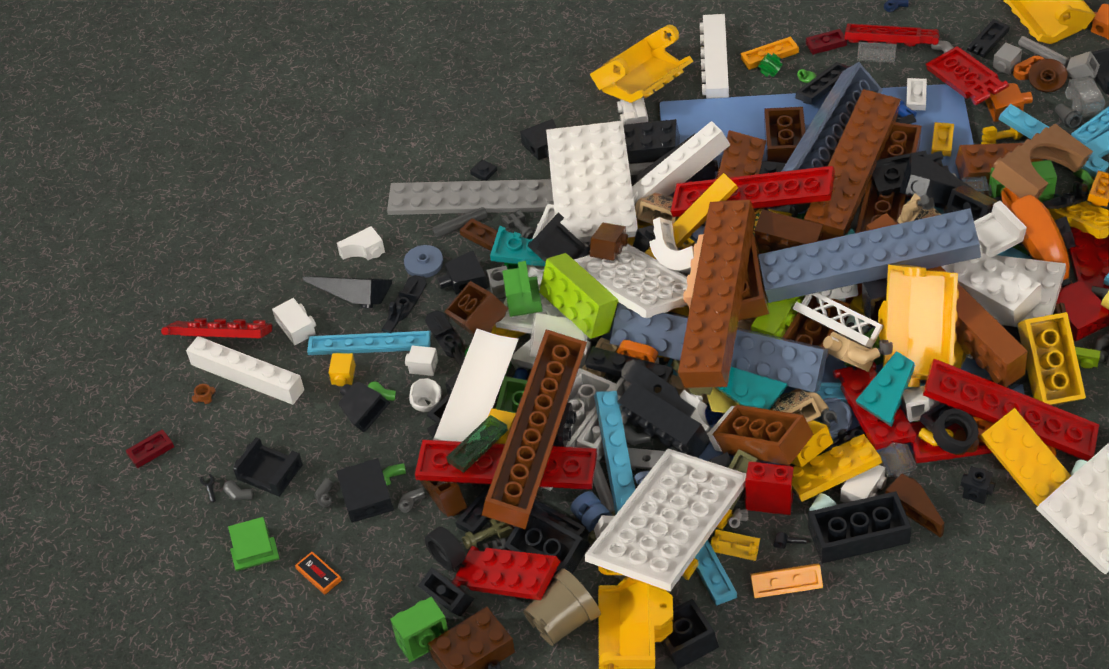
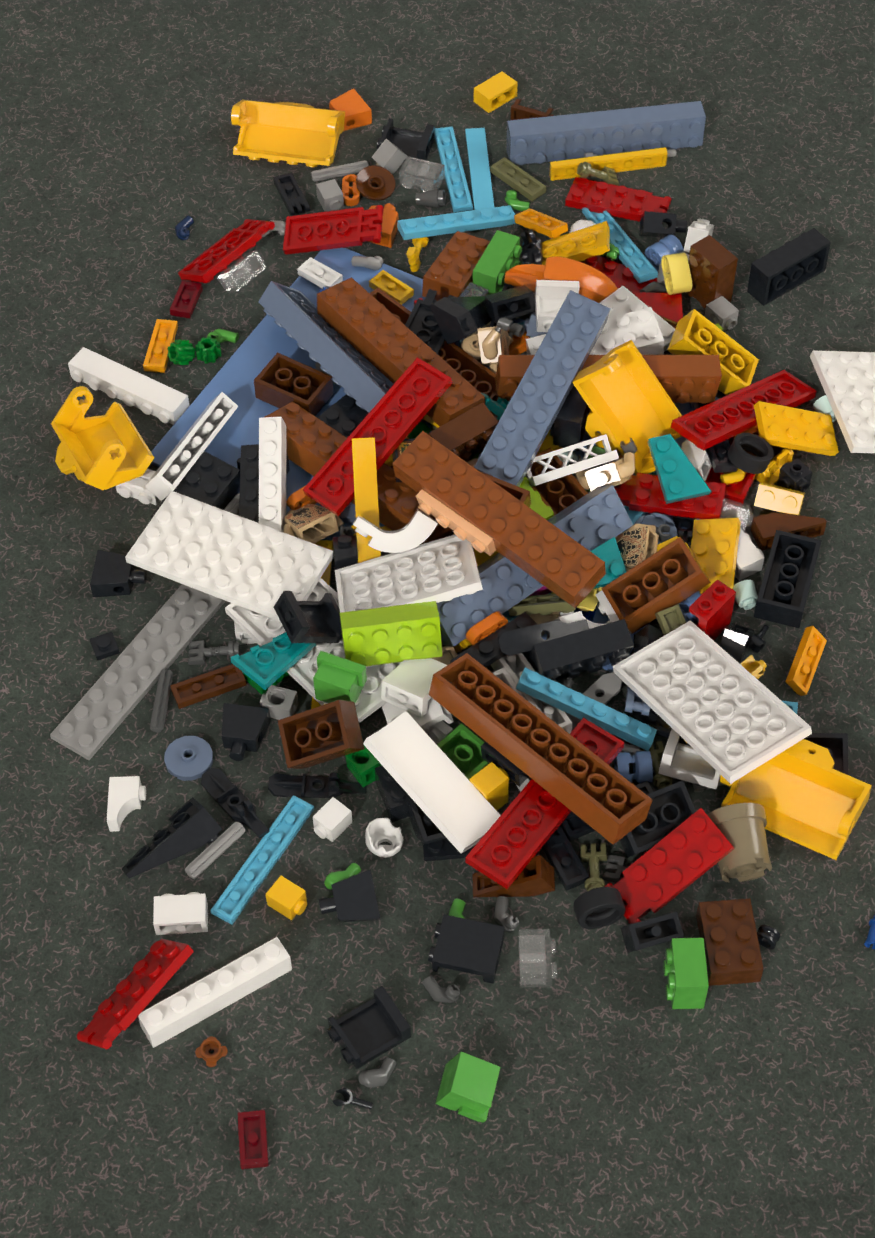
camera: 65 degrees left, 5 degrees up
tile [295,552,342,595] -> none
clear green plate [446,415,508,473] -> none
reddish brown brick [590,222,628,261] -> none
black plate [795,62,849,105] -> none
medium nougat arch [991,124,1093,199] -> none
bright green arm [1073,168,1094,191] -> none
none -> white brick [145,392,238,501]
none -> light grey axle [185,822,246,879]
none -> green gear [195,336,222,364]
none -> light grey arm [351,256,383,271]
none -> clear brick [518,929,557,988]
none -> black slope [720,623,754,663]
none -> brick [754,482,805,515]
none -> yellow hinge [755,448,794,485]

